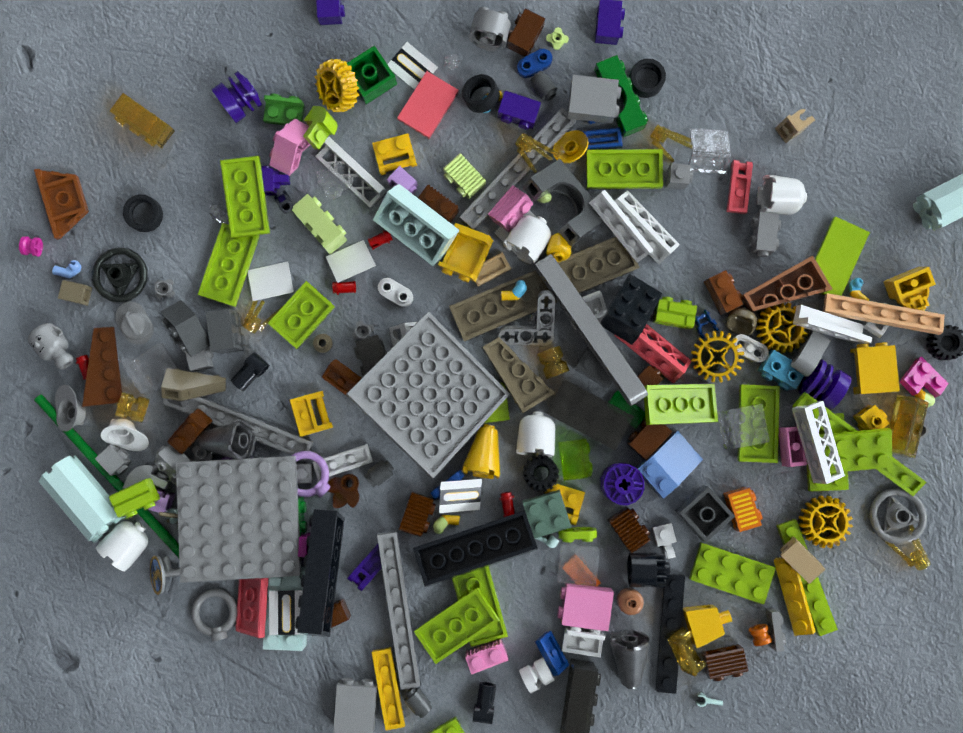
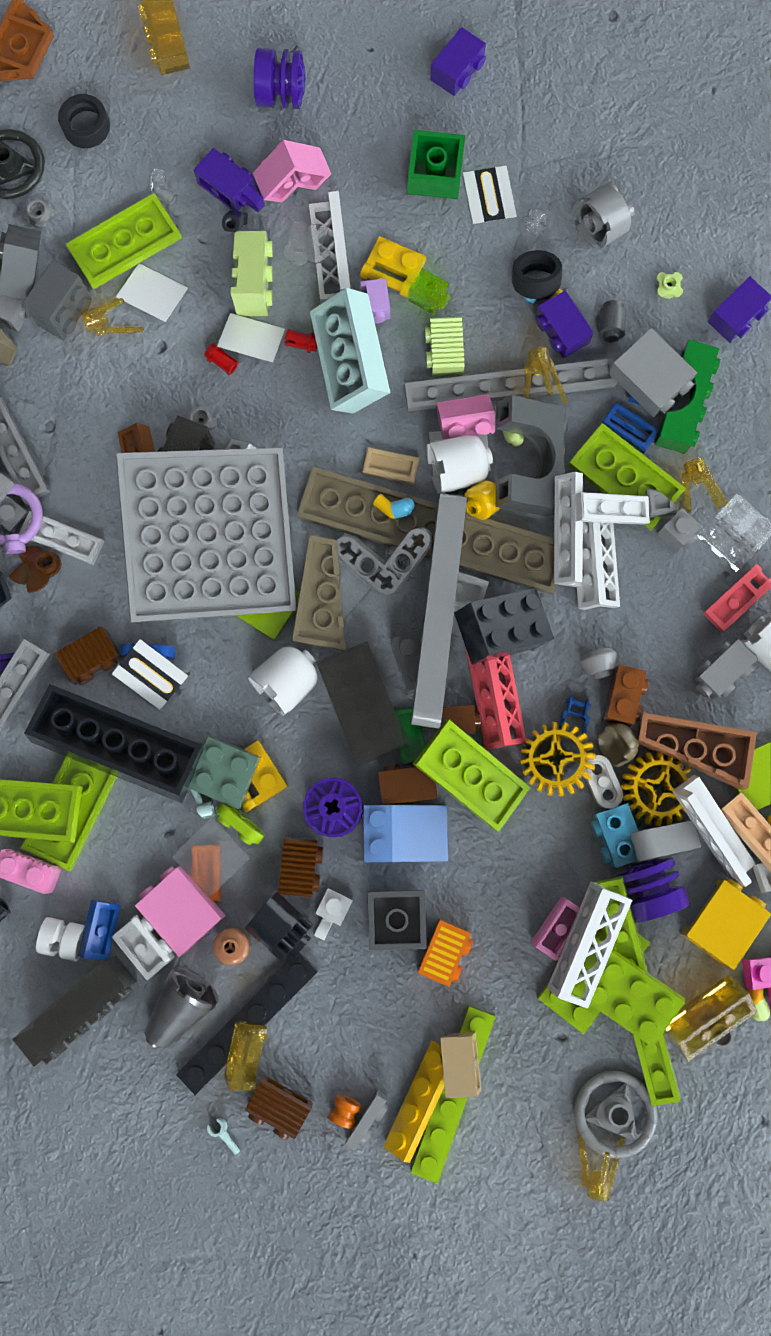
camera: 45 degrees right, 5 degrees down
lime tile [220,156,270,238] -> none
black piece [230,352,270,391] -> none
bright green bracket [263,93,305,126] -> none
lime plate [268,281,335,349] -> none
yellow plate [289,391,333,437] -> none
lime brick [303,106,338,150] -> none
dark tan plate [313,334,333,353] -> none
yellow gear [314,59,359,112] -> none
dark grey brick [364,460,394,487] -> none
white plate [378,278,413,307] -> none
coral tile [397,71,459,139] -> none
reddish brown brick [418,185,459,223] -> none
arm [433,514,460,534] -> none
yellow panel [438,223,493,283] -> none
yellow cone [462,424,500,479] -> none
red pin [499,492,515,517] -> none
reddish brown brick [507,8,546,57] -> none
blue plate [517,49,552,78] -> none
black tyre [523,455,559,492] -> none
clear yellow wheel [537,346,570,379] -> none
yellow dish [553,130,589,163] -> none
clear neon green bracket [558,438,593,481] -> none
black tyre [629,58,666,98] -> none
lime brick [653,297,697,330] -> none
yellow torso [683,604,732,648] -> none
lime plate [689,542,776,605] -> none
clear bracket [717,404,770,449] -> none
lime plate [737,384,780,463] -> none
yellow gear [799,495,853,548] -> none
yellow brick [853,405,890,431] -> none
none -> clear neon green brick [408,268,451,316]
none -> white tile [576,492,650,525]
none -> light grey cone [580,648,616,680]
none -> light grey tile [645,489,677,518]

